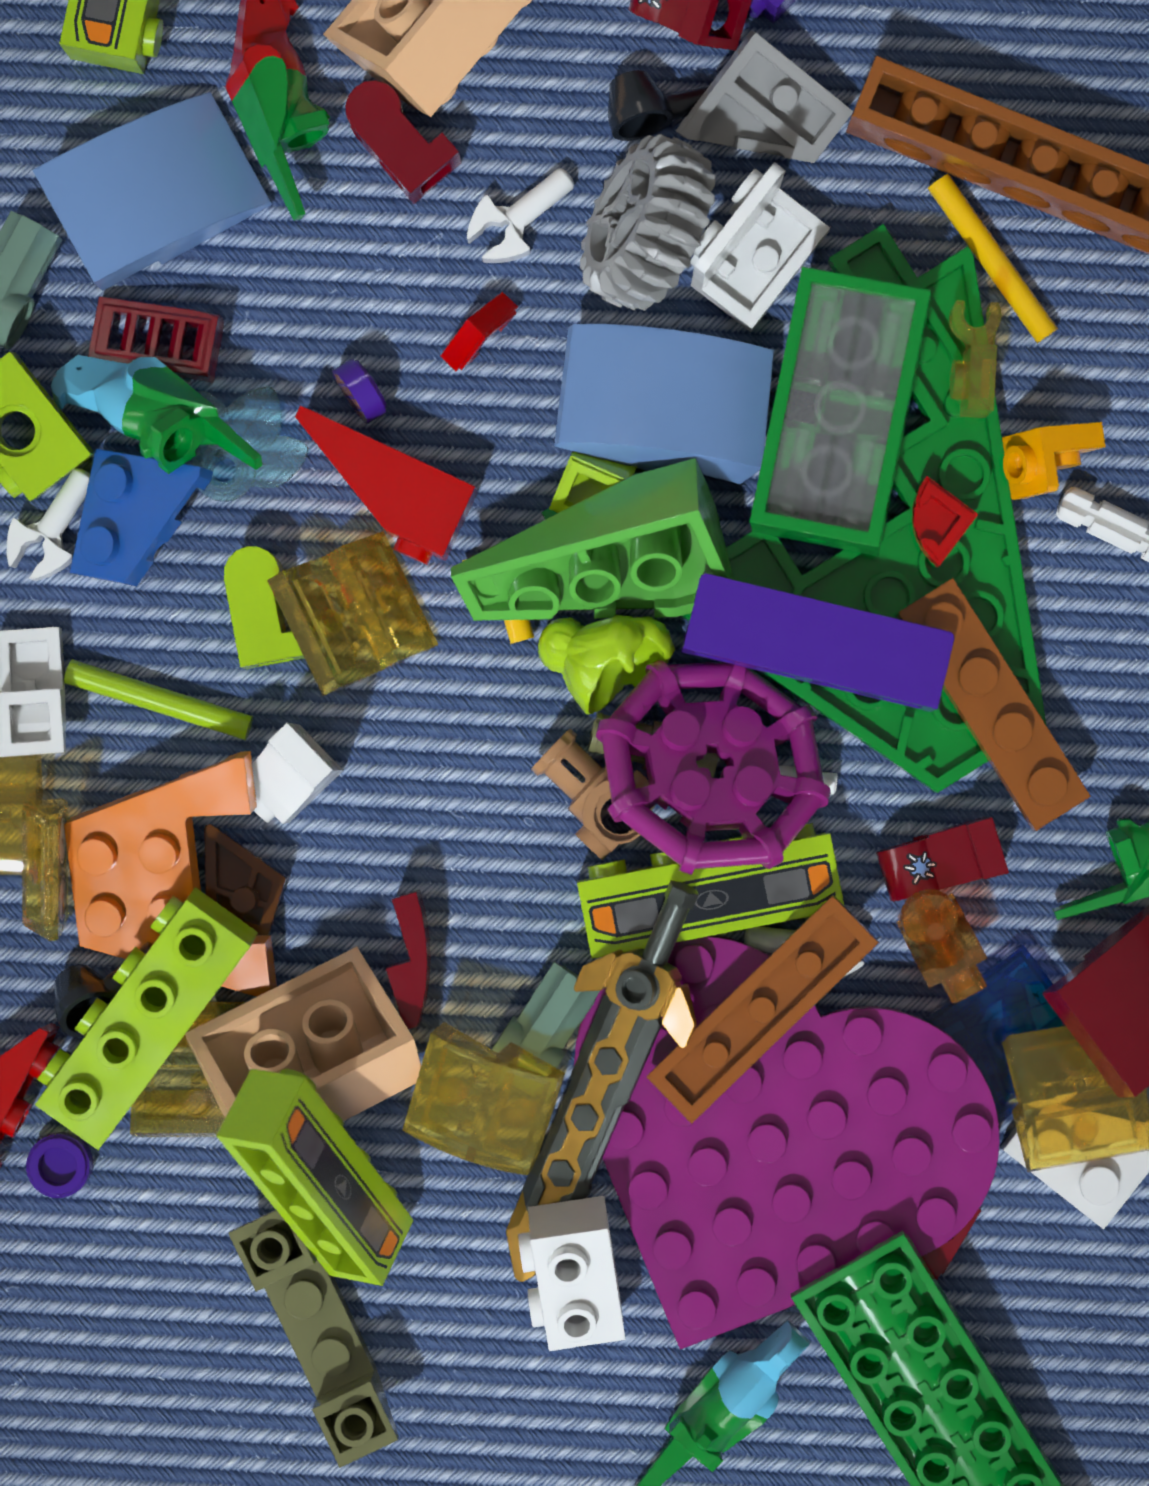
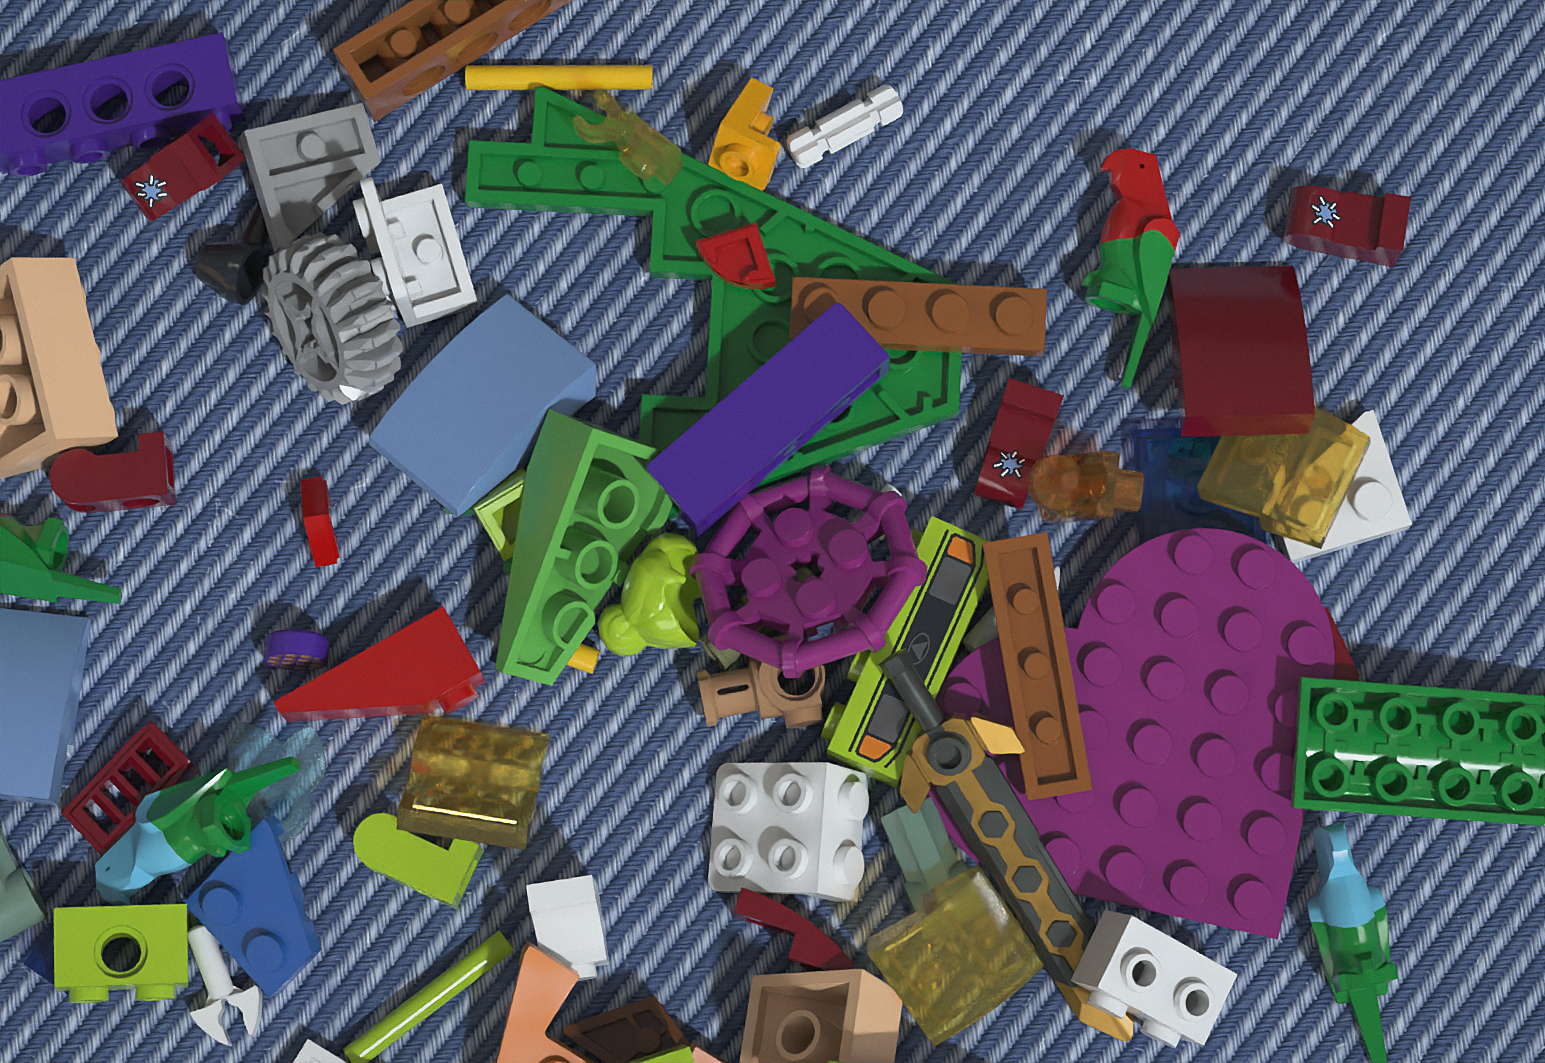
camera: 55 degrees left, 10 degrees down
white bar [467,168,574,263] -> none
clear brick [750,267,931,556] -> none
none -> white bracket [708,762,869,902]

